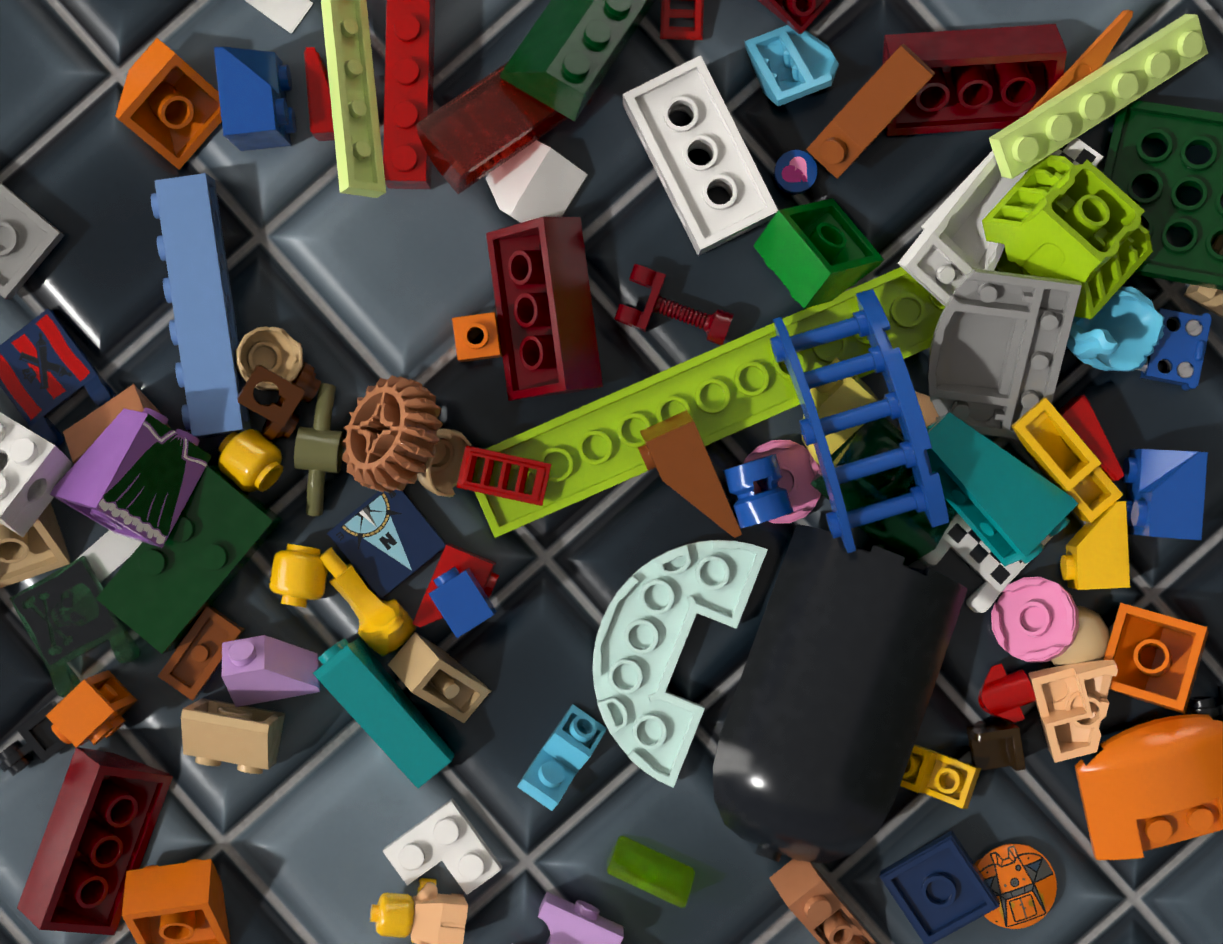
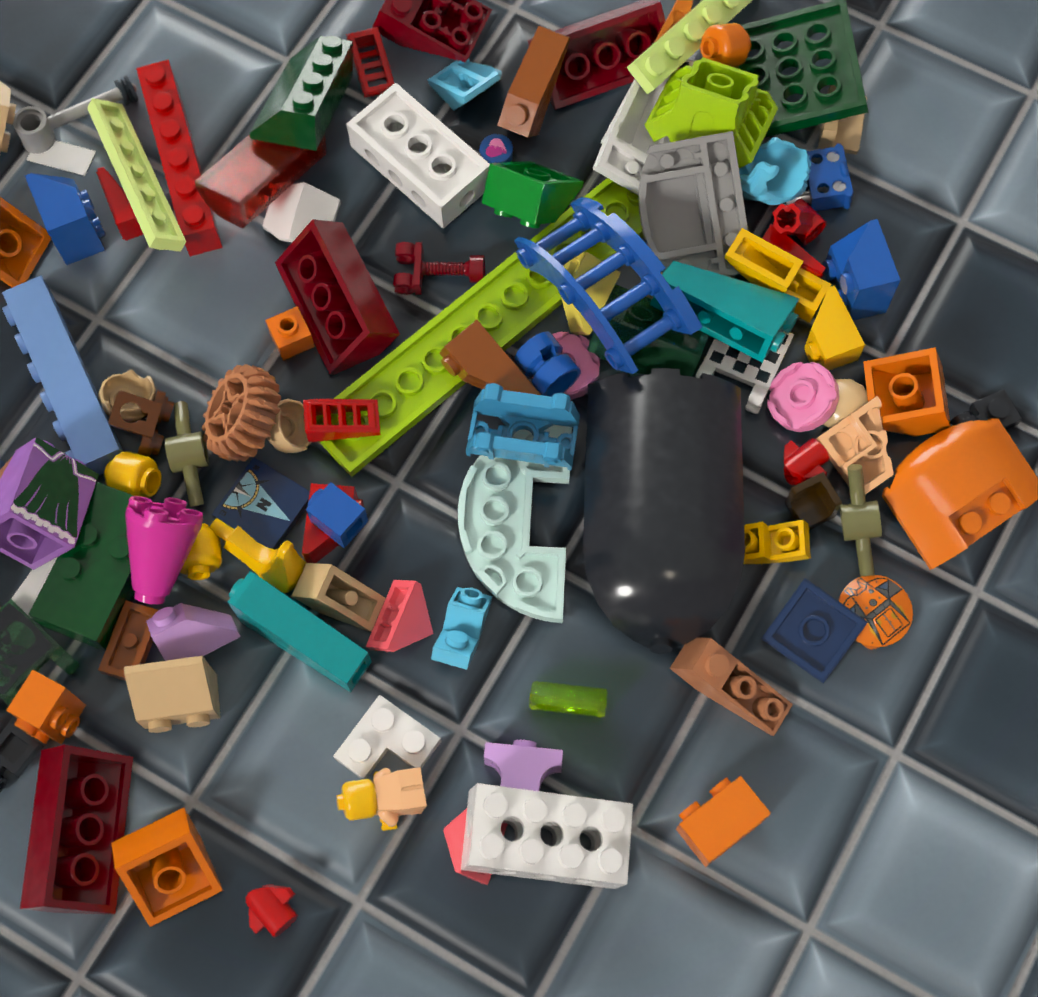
camera: 15 degrees left, 20 degrees down
none -> dark pink cone [125,496,203,604]
none -> coral slope [366,580,433,652]
none -> dark azure piece [466,383,580,470]
none -> orange head [700,23,751,67]
none -> red piece [773,198,827,245]
none -> olive piece [840,464,882,577]

